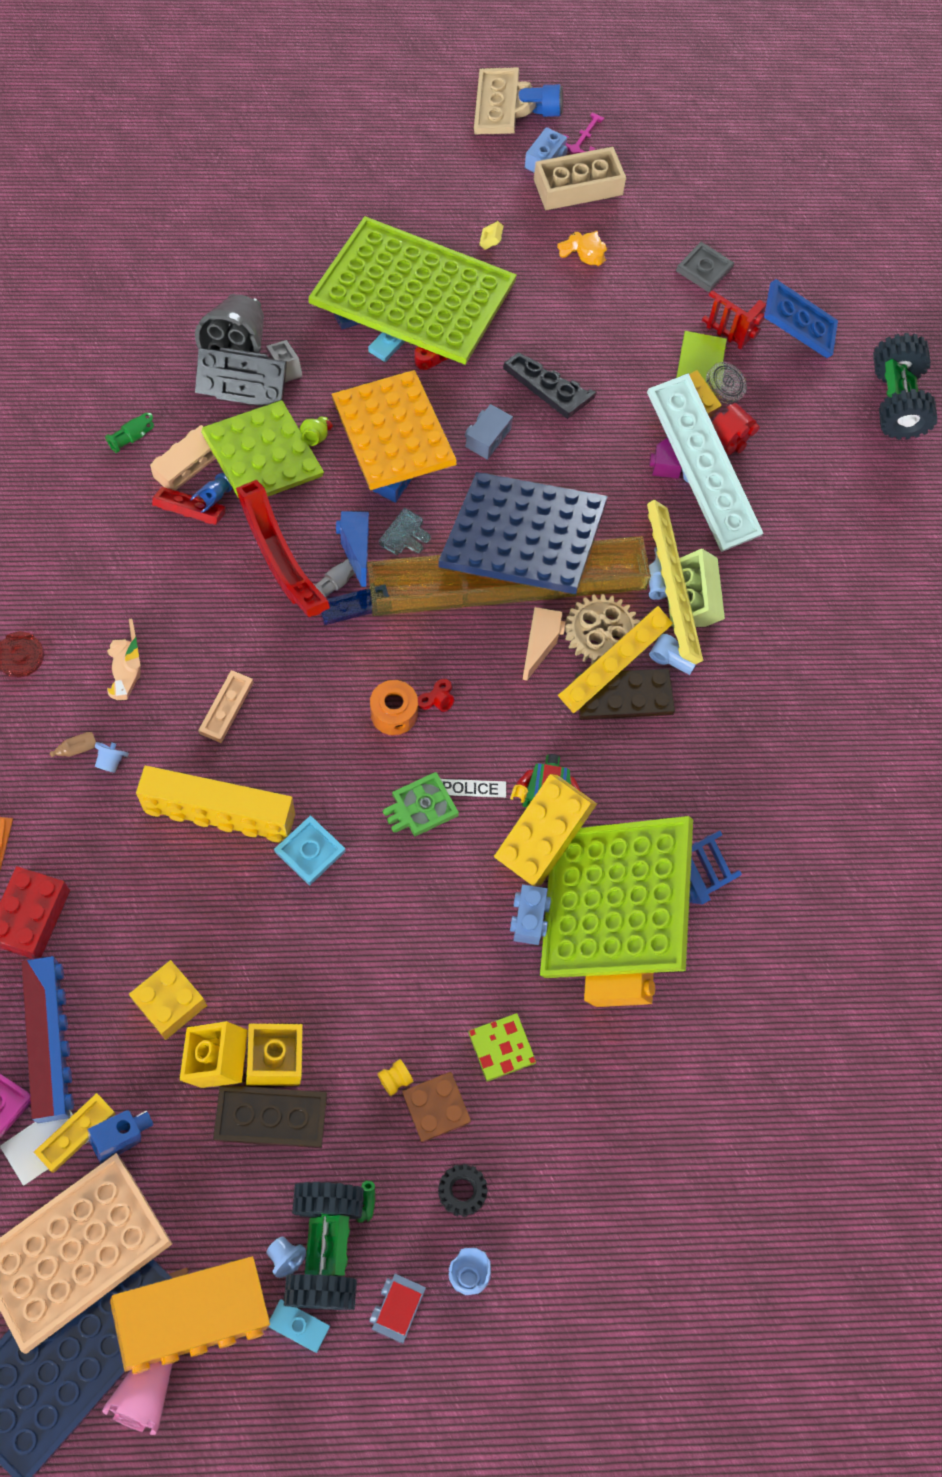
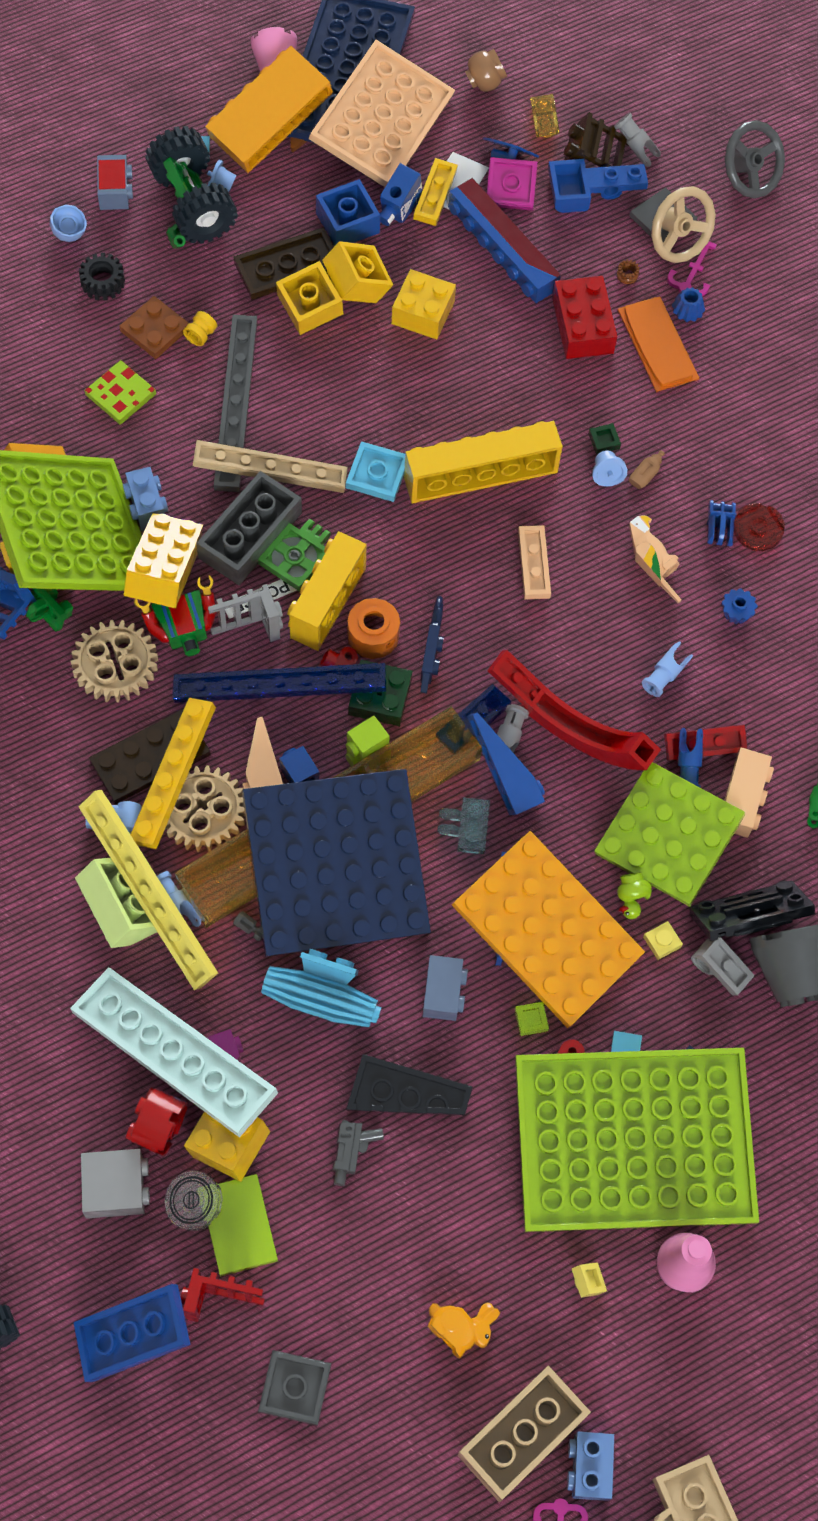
camera: 155 degrees right, 0 degrees up
none -> tan gear [71,620,158,703]
none -> light grey piece [81,1149,150,1219]
none -> clear blue plate [173,663,386,703]
none -> tan tile [193,440,348,493]
none -> dark grey brick [197,471,302,586]
none -> light grey plate [208,584,283,642]
none -> dark grey plate [214,315,258,492]
none -> dark grey piece [233,911,262,941]
none -> medium azure plate [261,949,382,1027]
none -> blue brick [280,746,319,783]
none -> yellow brick [287,531,367,651]
none -> blue brick [316,179,380,246]
none -> dark grey piece [332,1120,384,1186]
none -> lime brick [345,716,390,774]
none -> dark green piece [348,660,412,727]
none -> dark blue plate [420,596,444,694]
none -> clear neon green tile [515,1002,549,1036]
none -> dark green plate [588,423,621,455]
none -> light blue piece [642,641,693,697]
none -> light yellow plate [643,921,683,960]
none -> bright pink cone [657,1233,716,1293]
none -> blue arm [707,500,736,546]
none -> blue piece [721,588,758,624]

